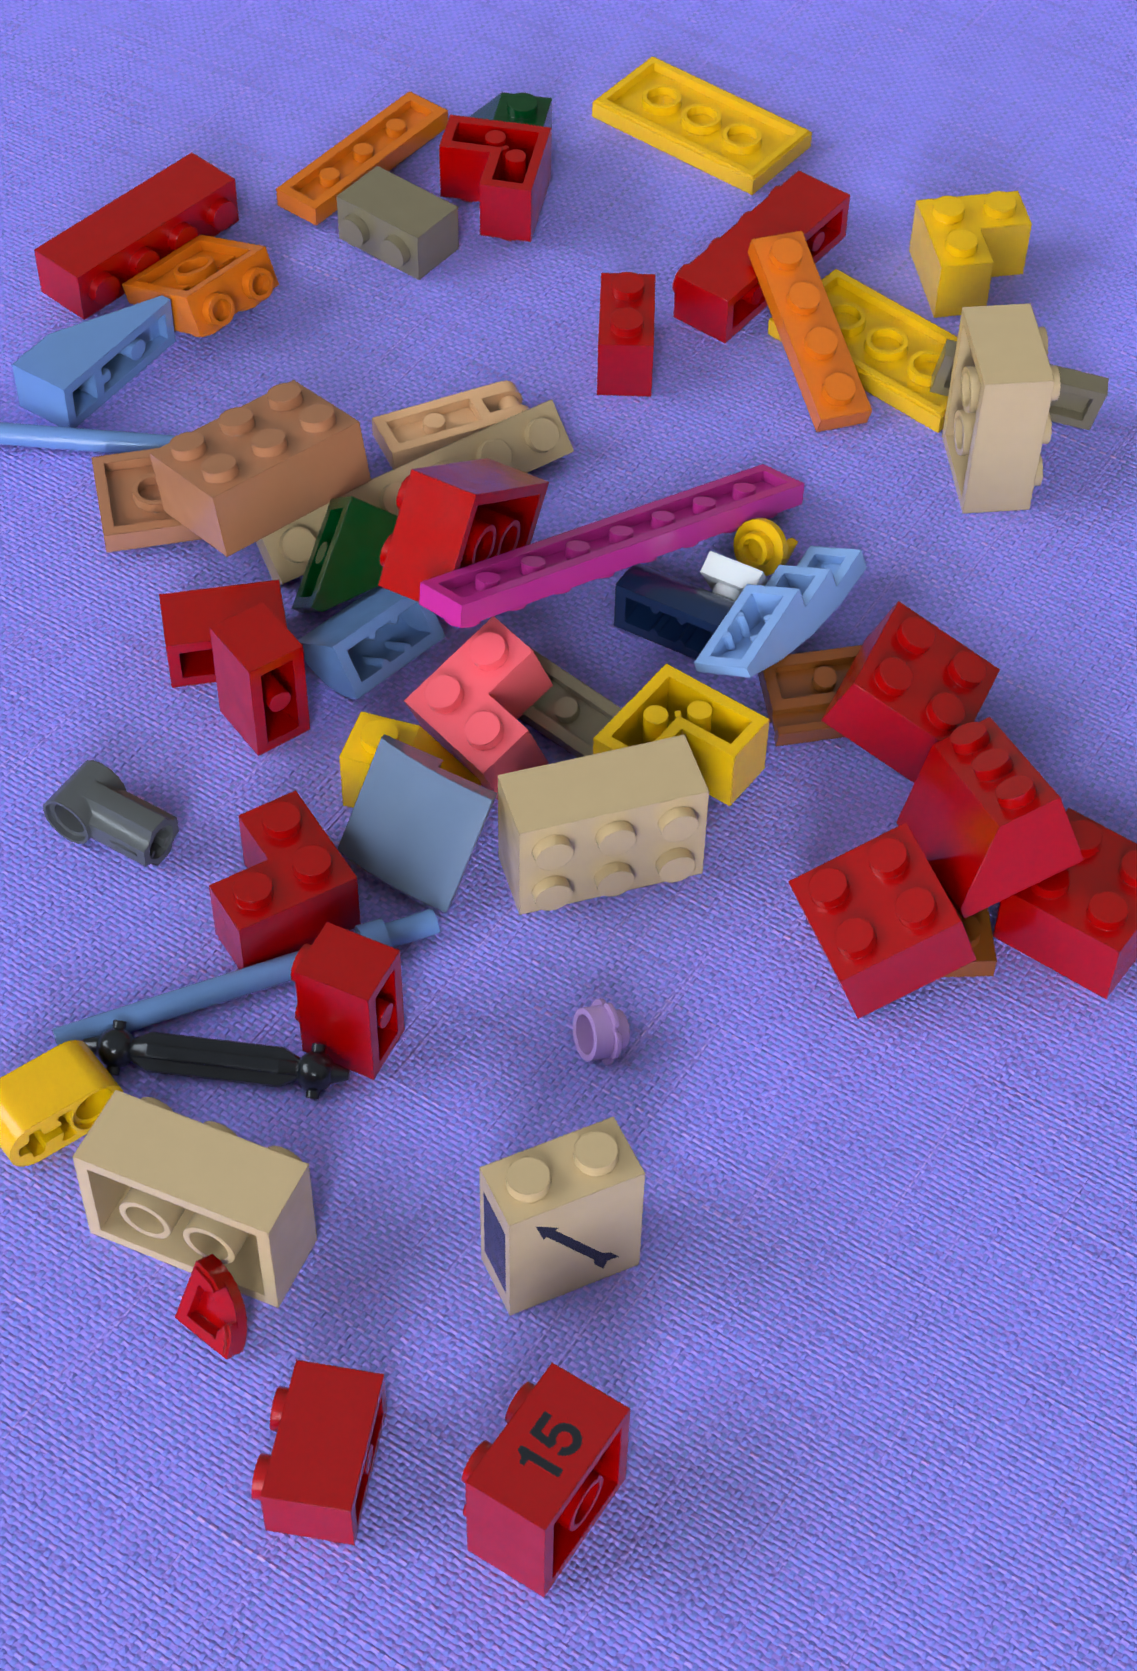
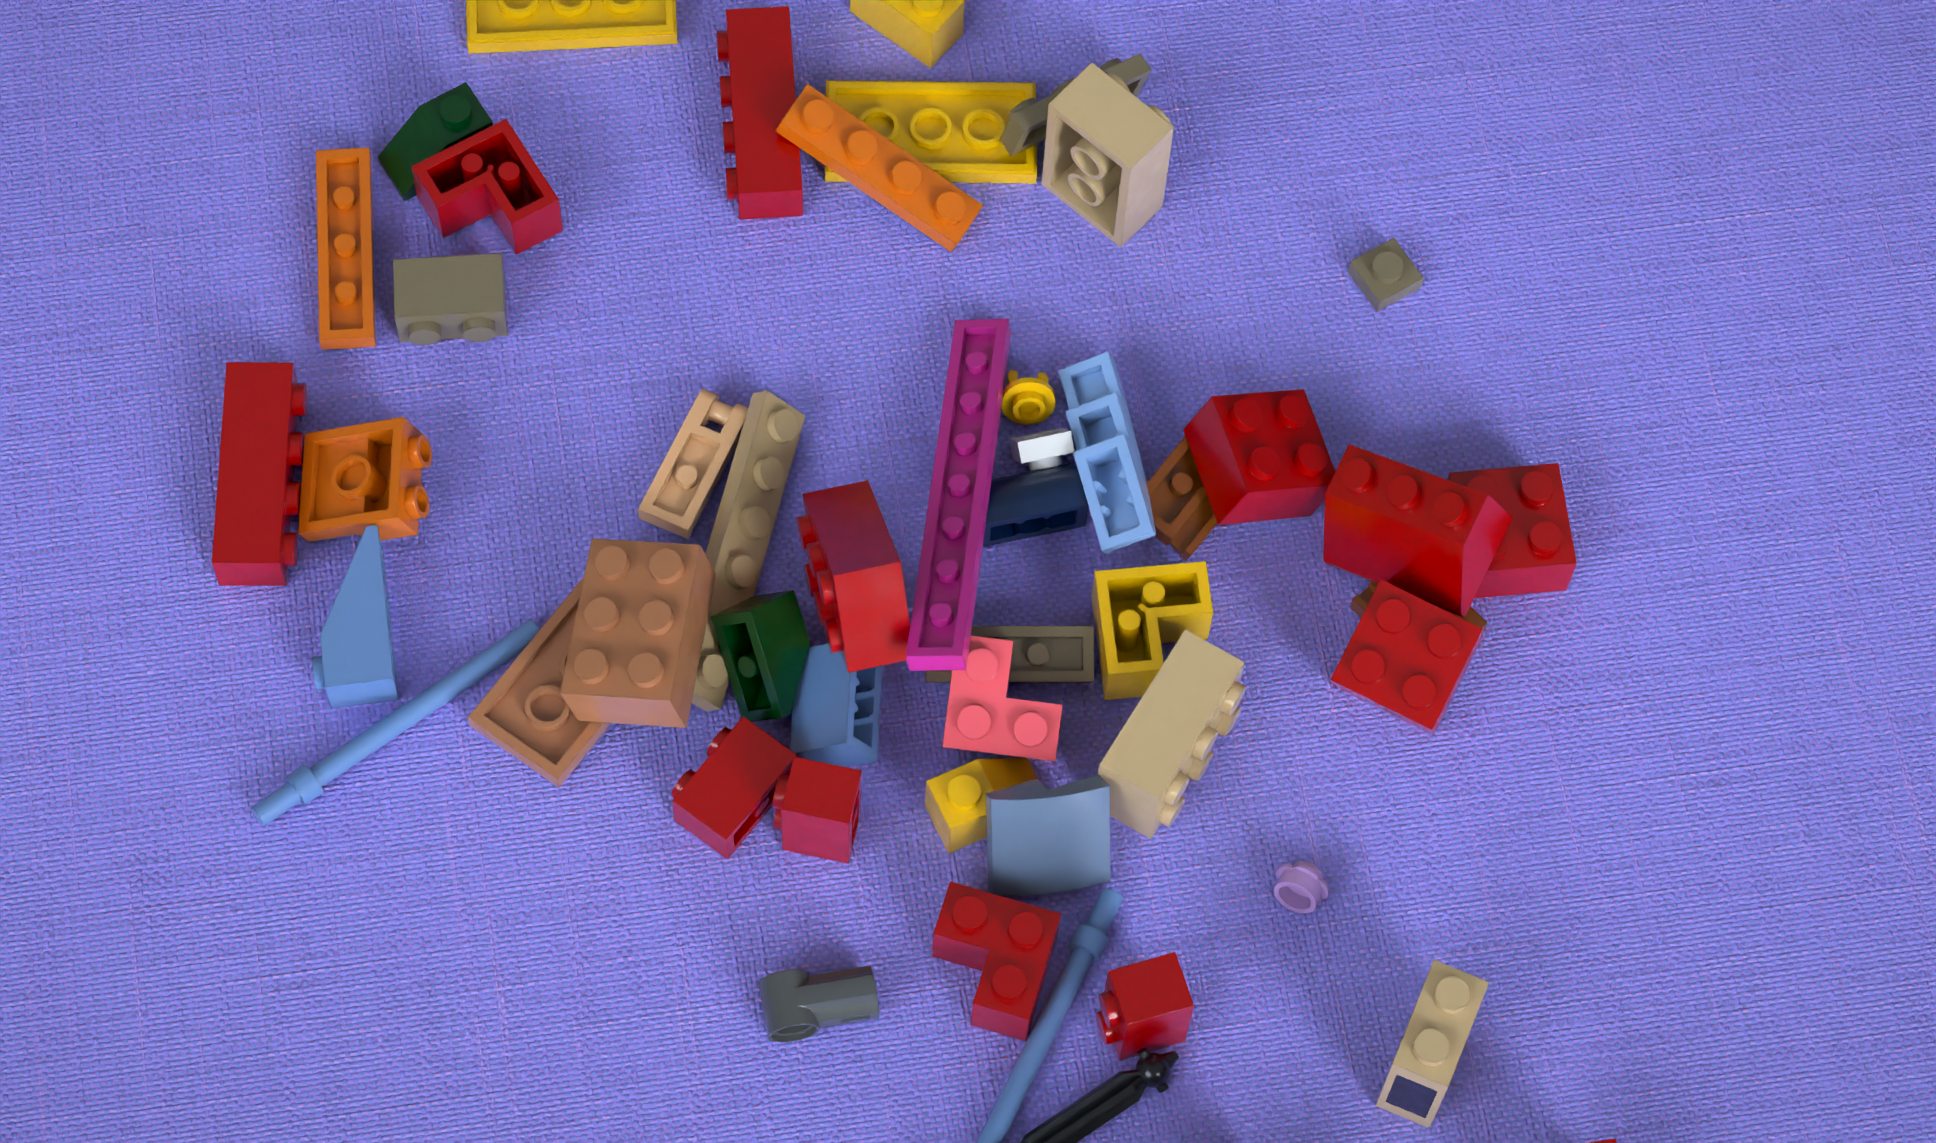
camera: 45 degrees left, 15 degrees up
red brick [597,272,656,397] -> none

